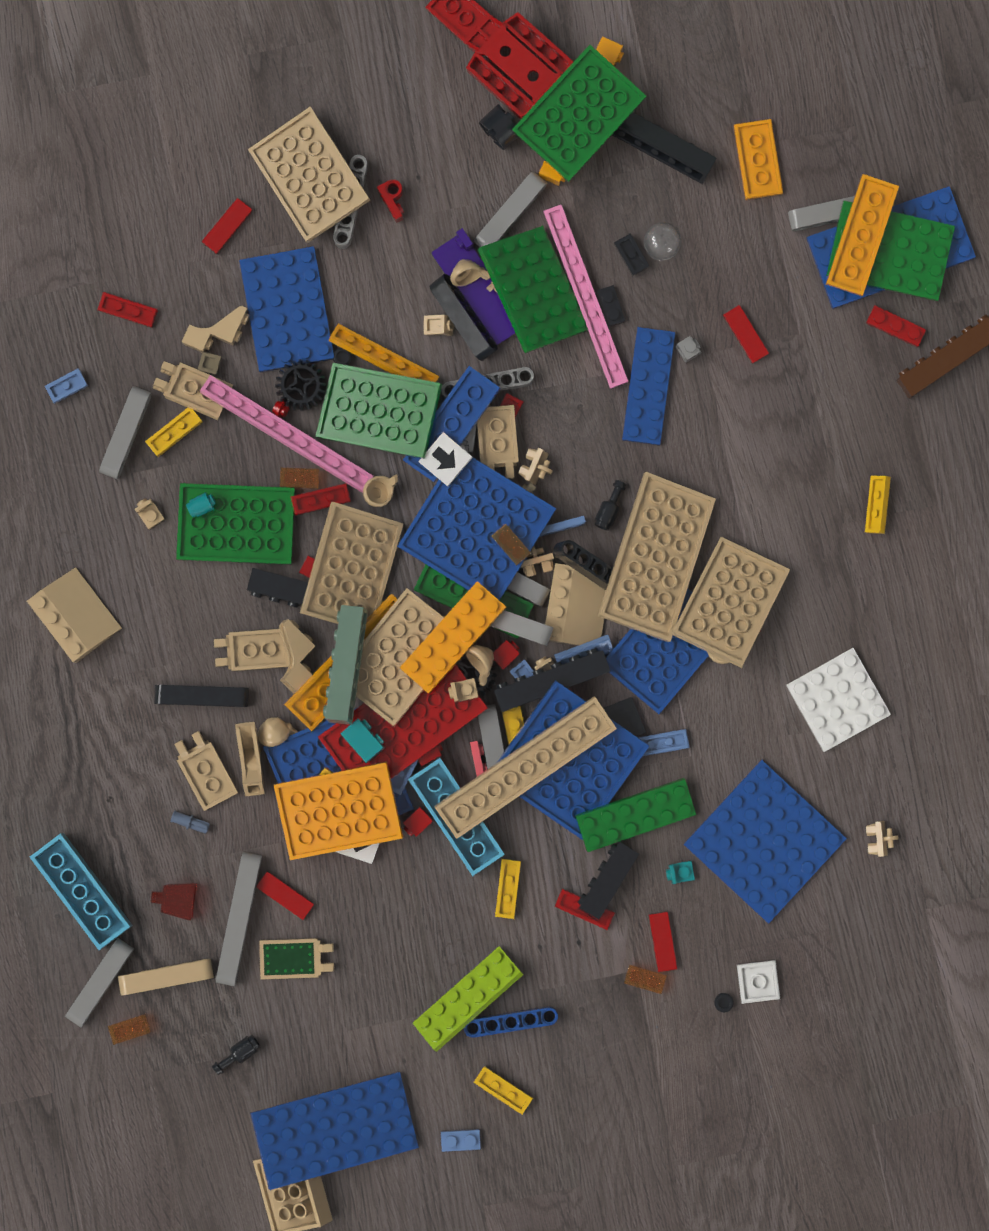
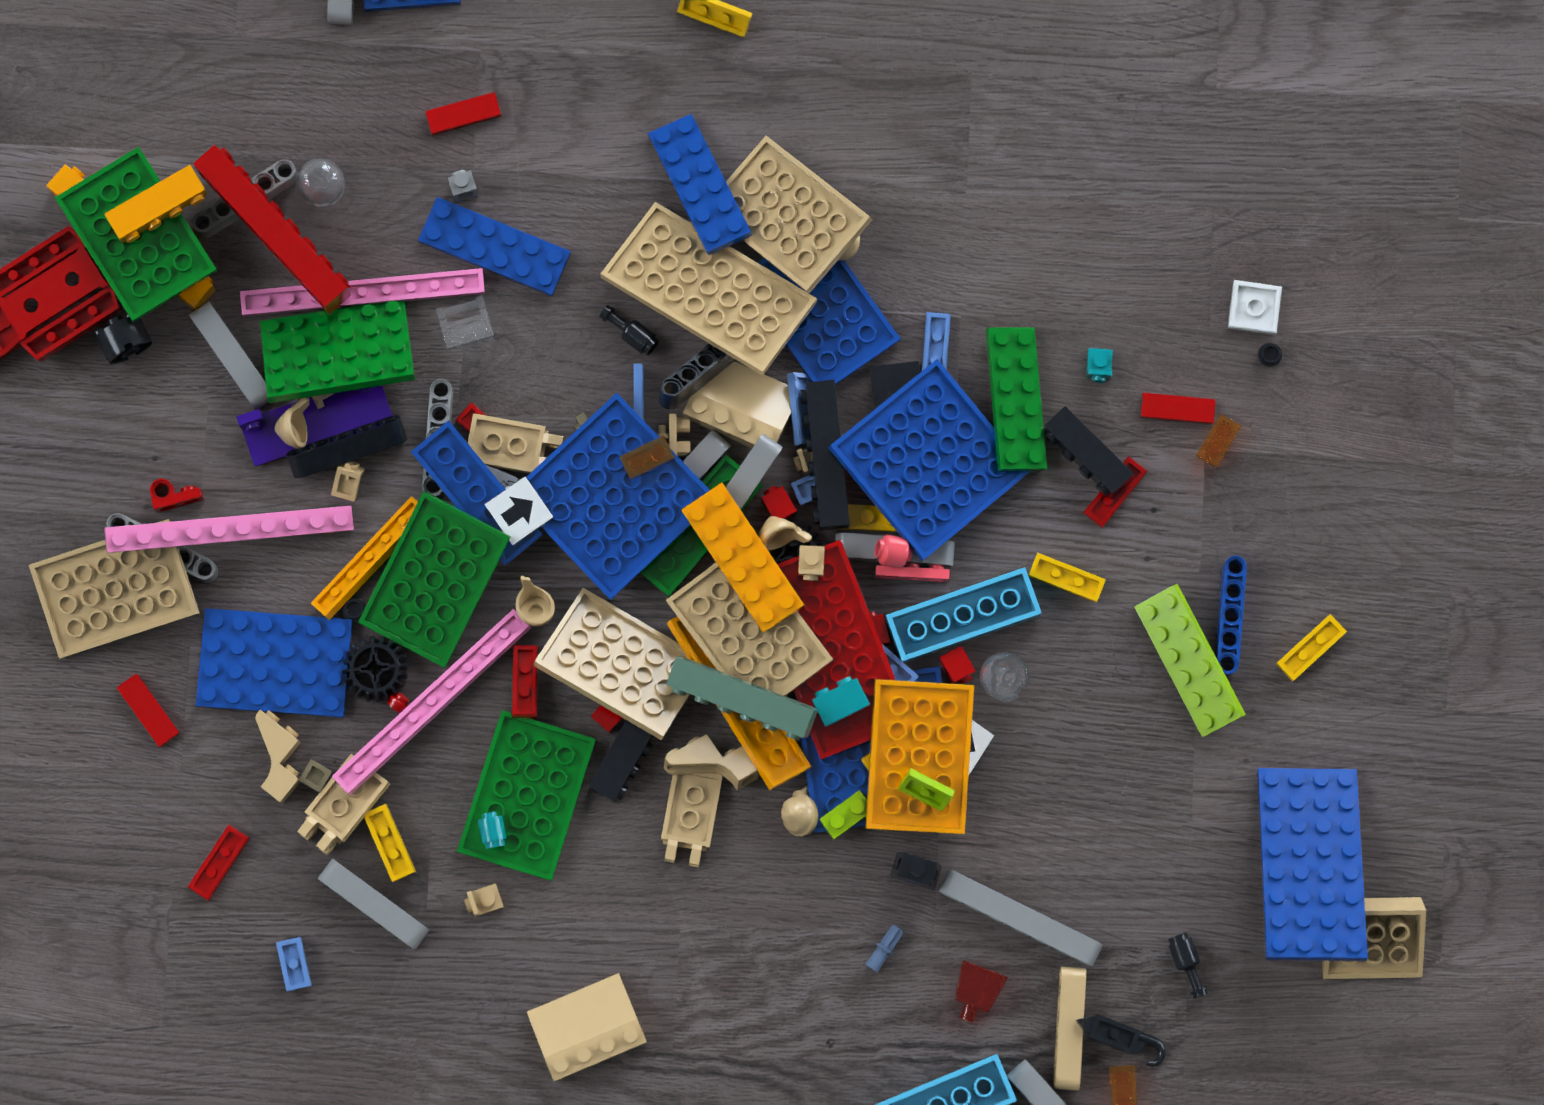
camera: 80 degrees left, 5 degrees down
black beam [154,685,249,707] -> none
tan tile [174,731,238,811] -> none
tan arch [235,722,265,796] -> none
red tile [256,871,314,920] -> none
tile [259,938,334,979] -> none
clear orange plate [280,468,319,489] -> none
tan plate [434,696,617,839] -> none
medium blue plate [441,1129,481,1152] -> none
tan hips [518,448,553,485] -> none
black plate [595,285,625,327] -> none
black brick [612,113,717,184] -> none
black plate [614,233,649,277] -> none
blue plate [683,760,847,924] -> none
light orange tile [733,119,783,200] -> none
white plate [786,648,891,752] -> none
tan hips [866,821,899,857] -> none
none -> light orange brick [104,165,207,243]
none -> bright pink plate [104,506,354,553]
none -> light grey beam [191,159,298,238]
none -> red brick [193,144,351,315]
none -> clear plate [436,295,494,350]
none -> blue plate [648,114,752,255]
none -> lime plate [819,790,867,840]
none -> coral head [874,534,913,569]
none -> black torso [890,852,942,890]
none -> lime plate [898,768,955,812]
none -> clear cylinder [979,652,1029,702]
none -> black plate [1076,1014,1166,1067]

